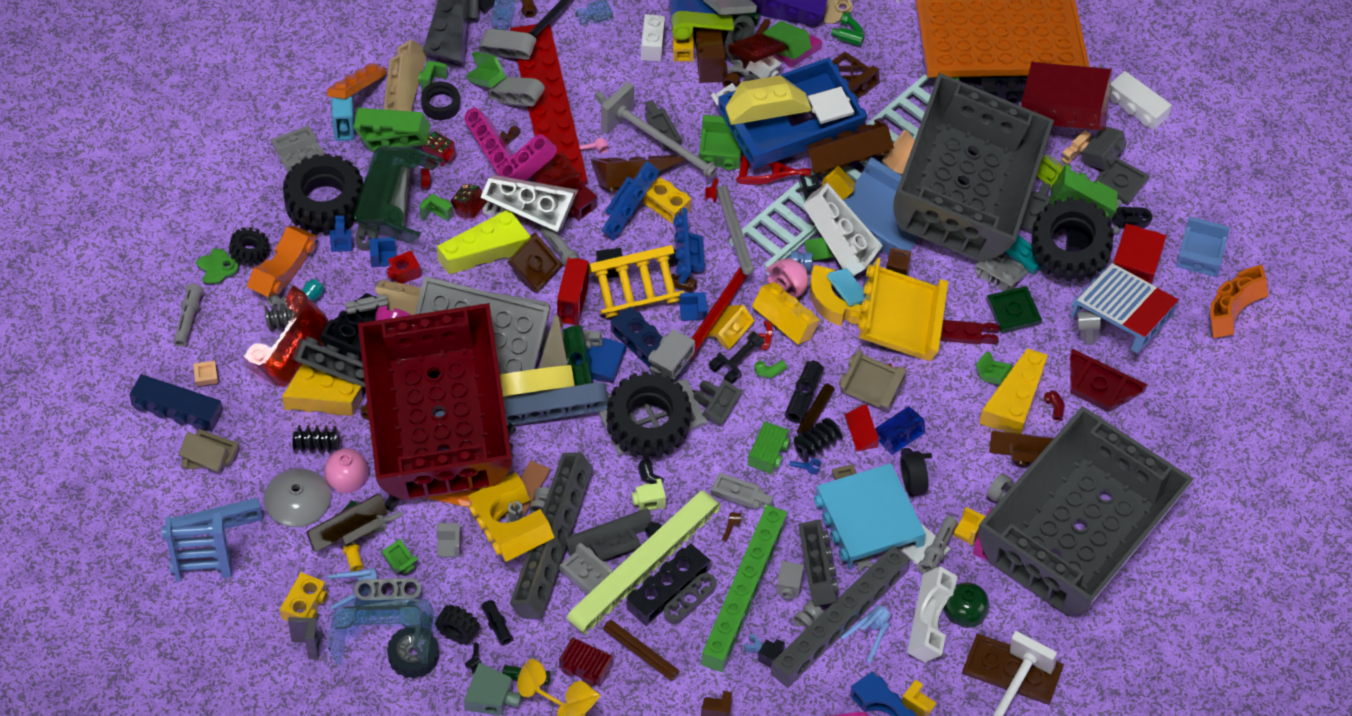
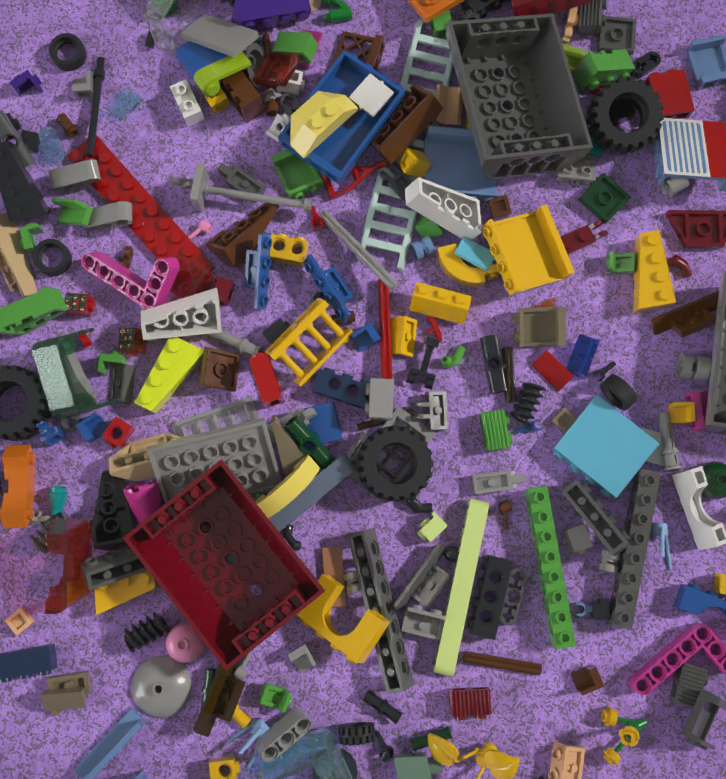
camera: 30 degrees left, 25 degrees up
light grey axle [345,294,388,314] -> none
light grey pin [507,501,524,523] -> none
bright pink cylinder [766,258,808,299] -> none
none -> dark grey slope [109,364,135,404]

